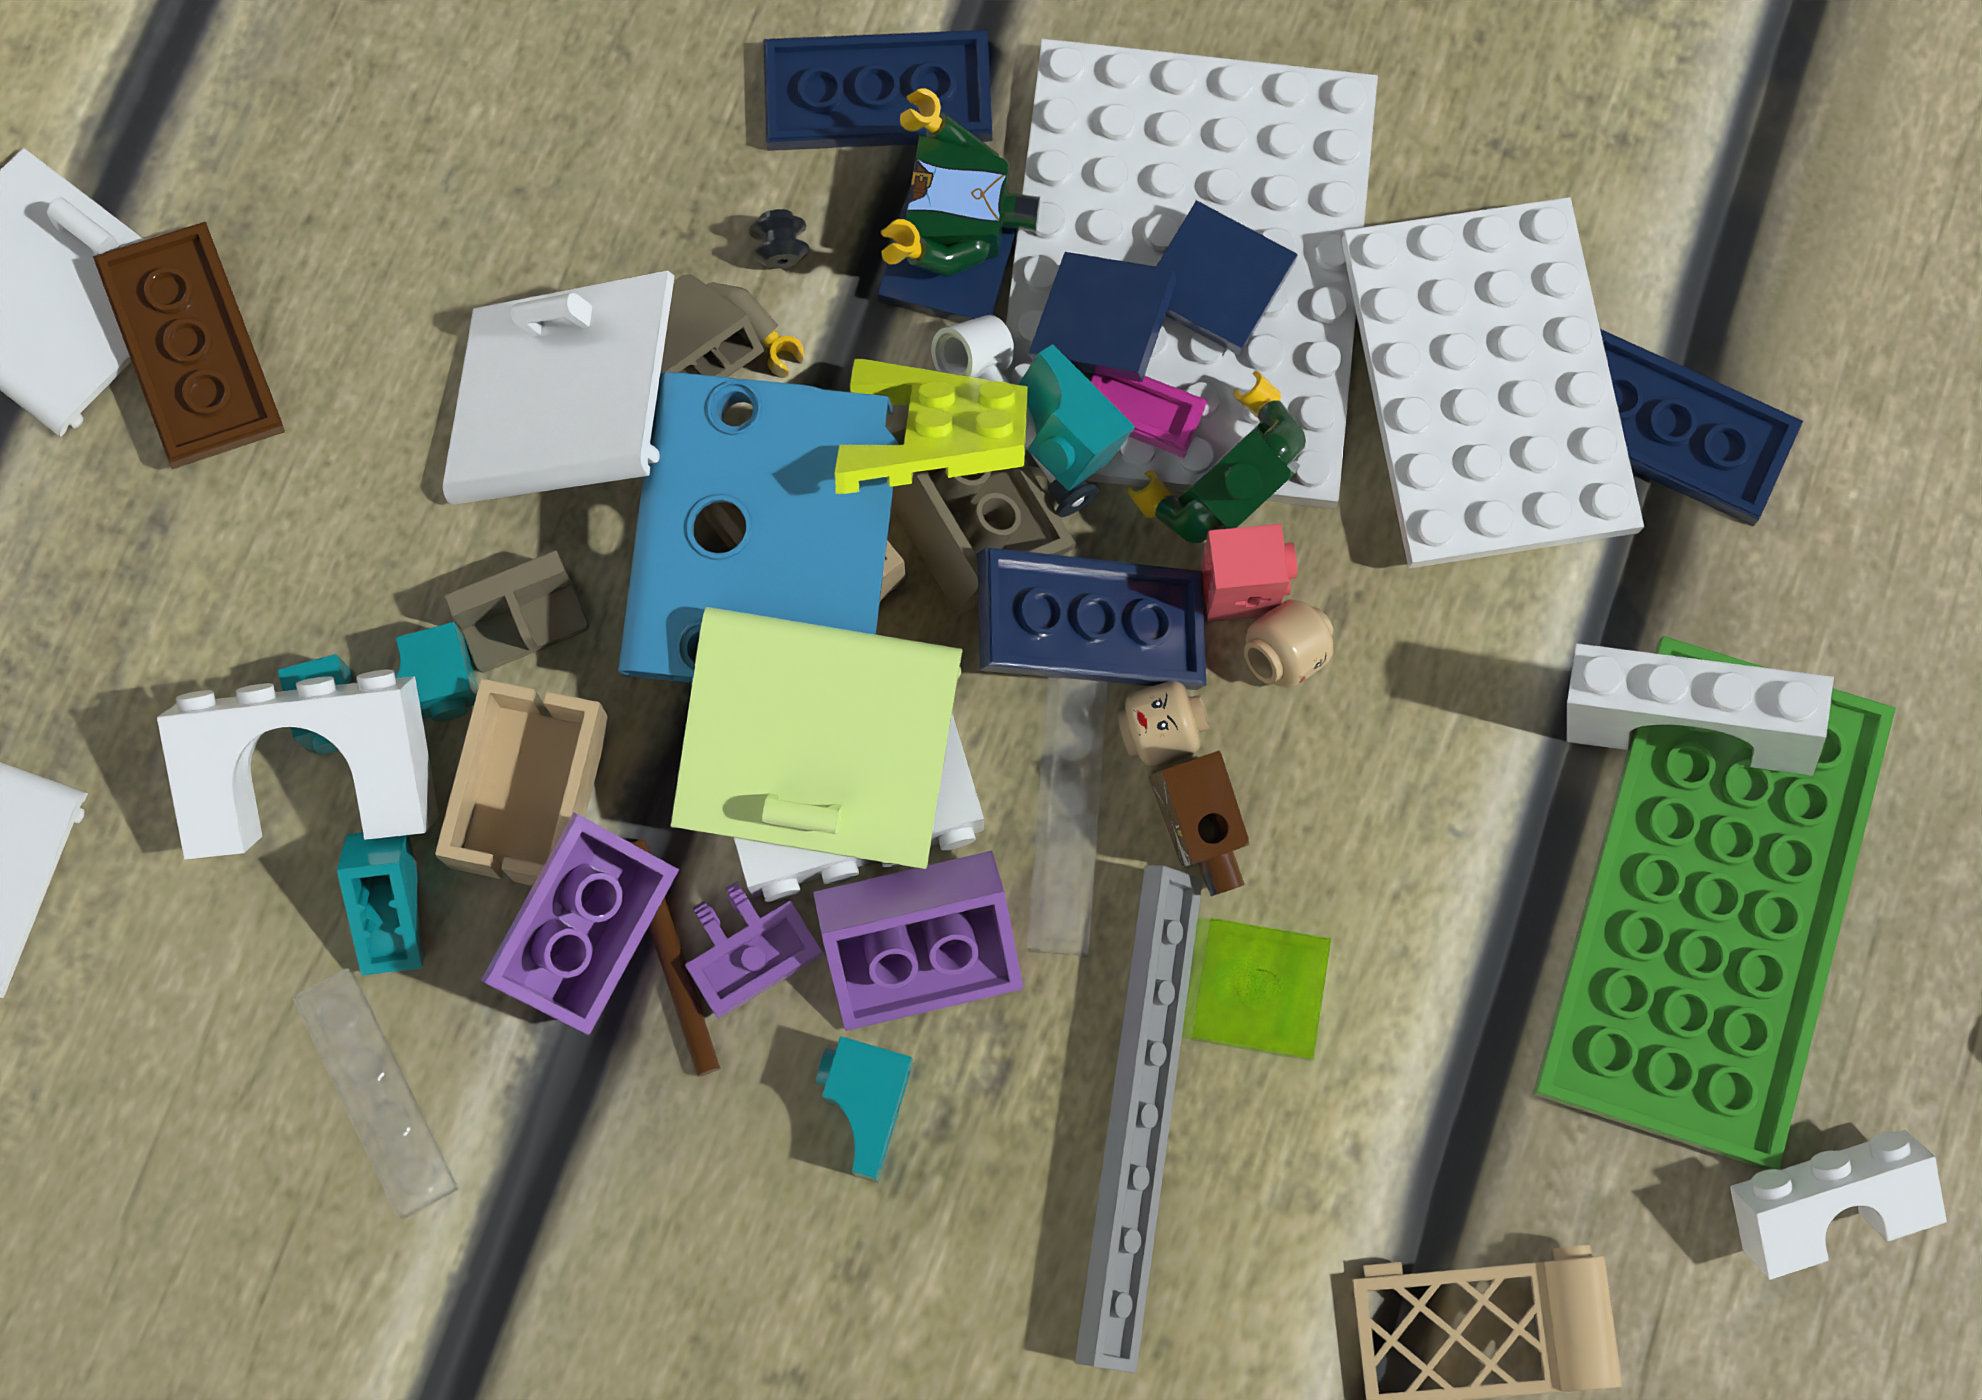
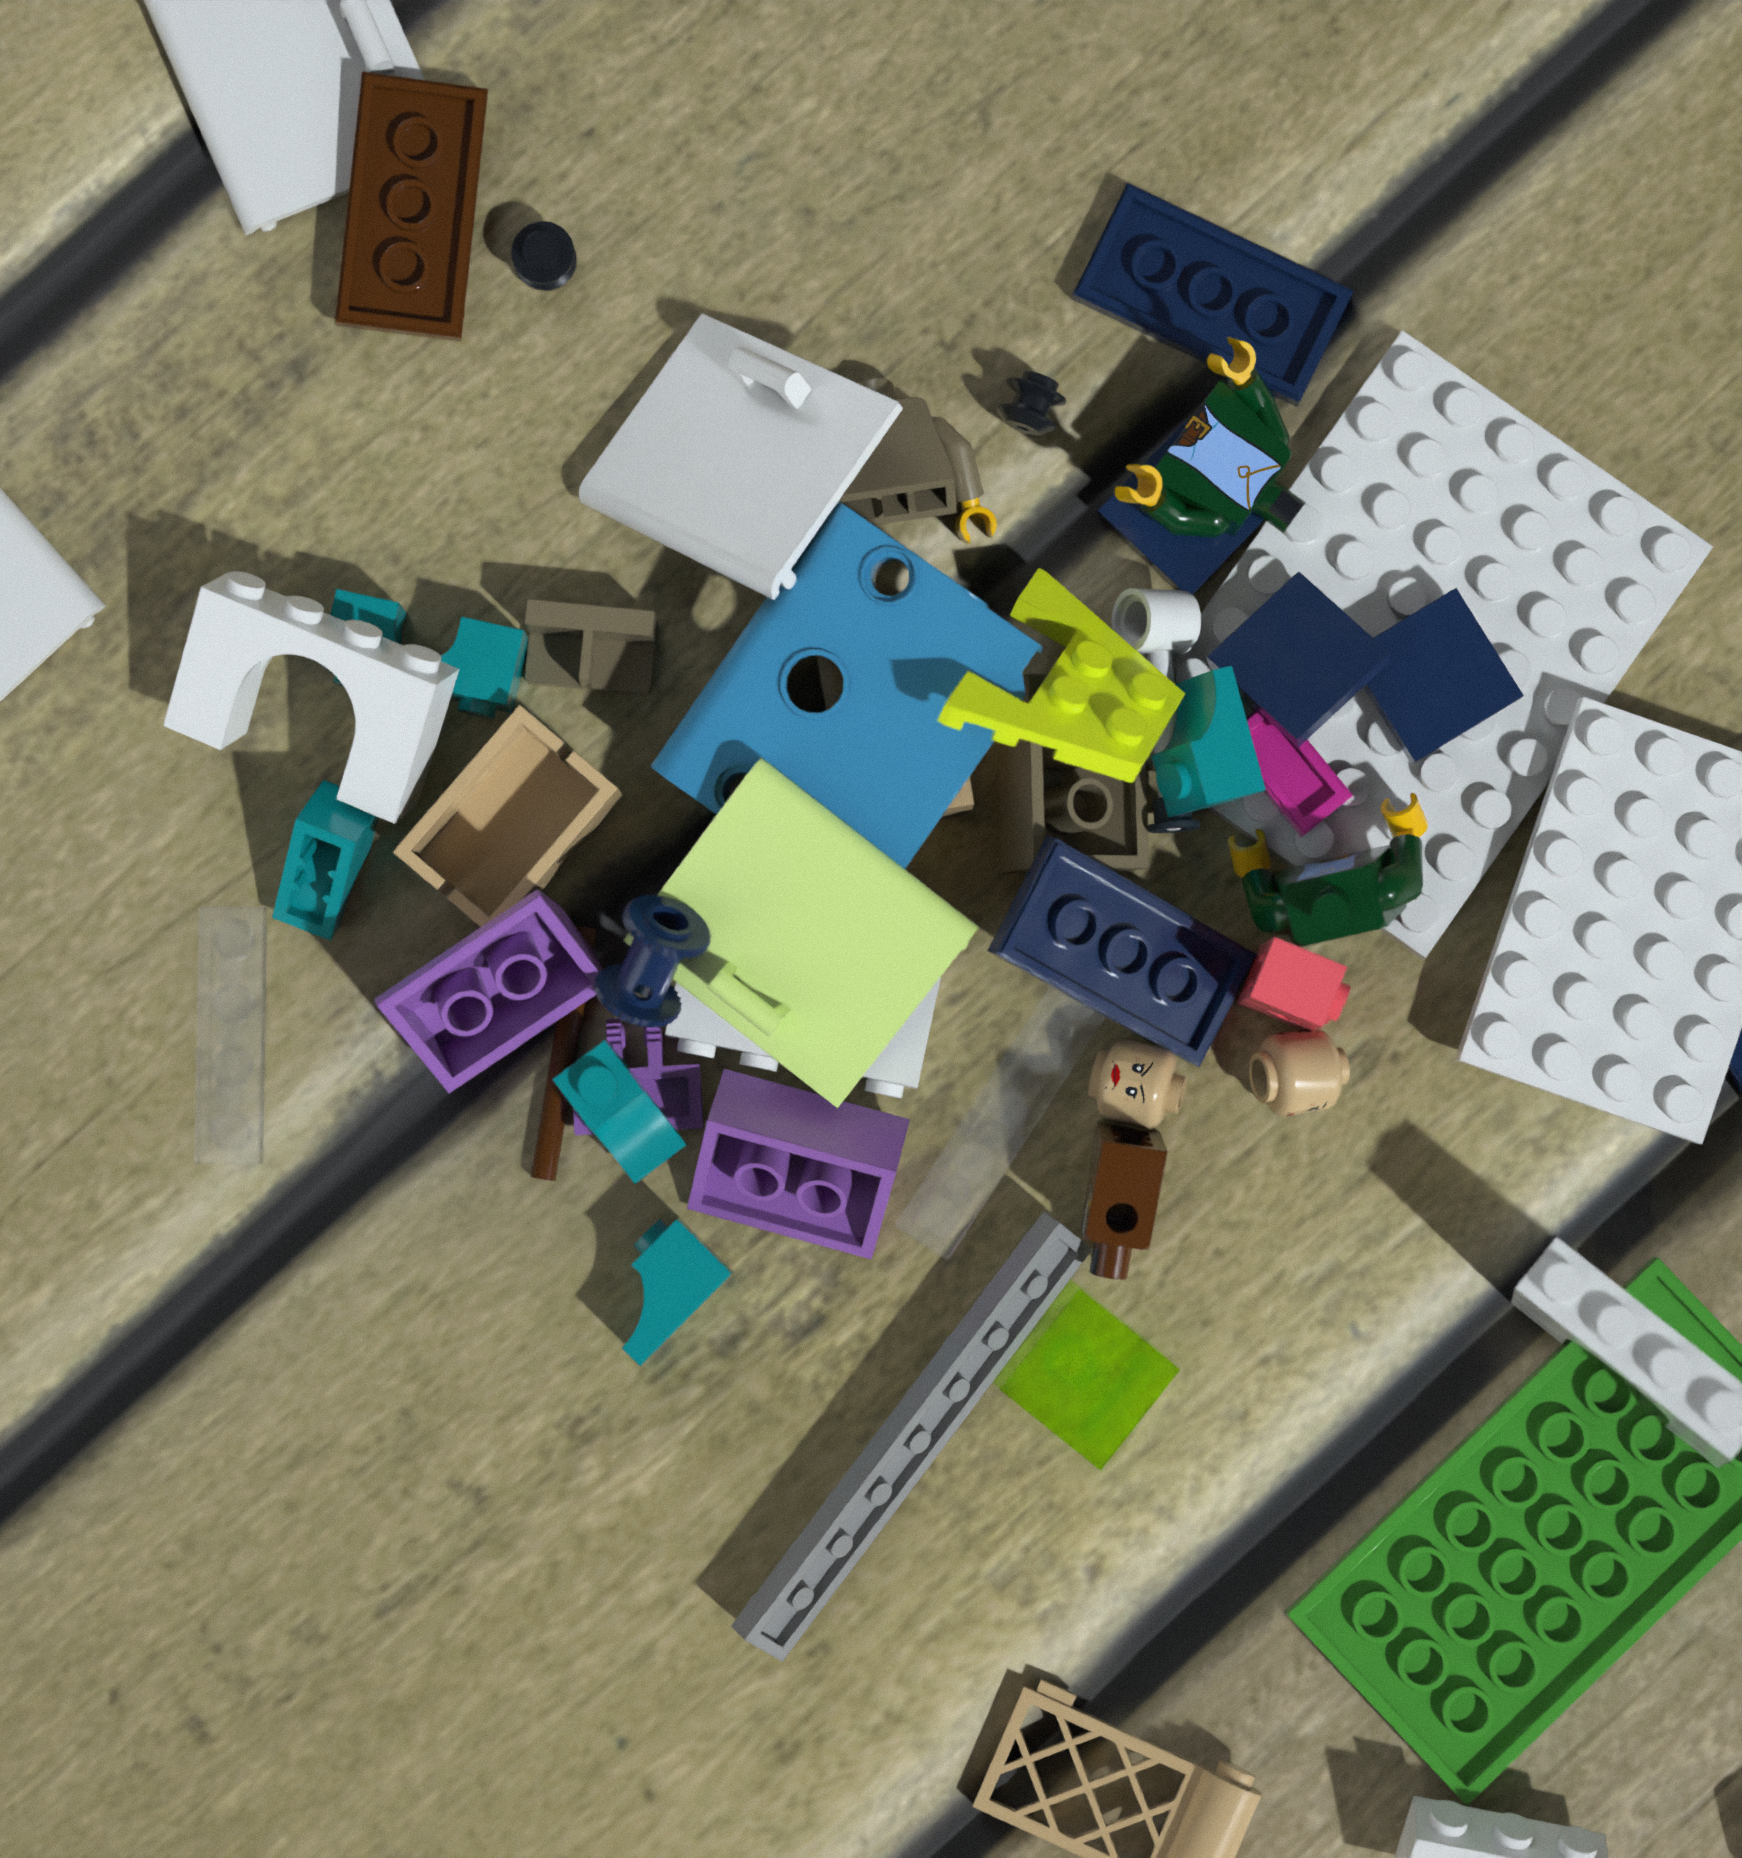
camera: 25 degrees right, 10 degrees up
none -> black wheel [511,221,577,291]
none -> teal arch [552,1040,687,1184]
none -> dark blue hose [594,895,711,1027]

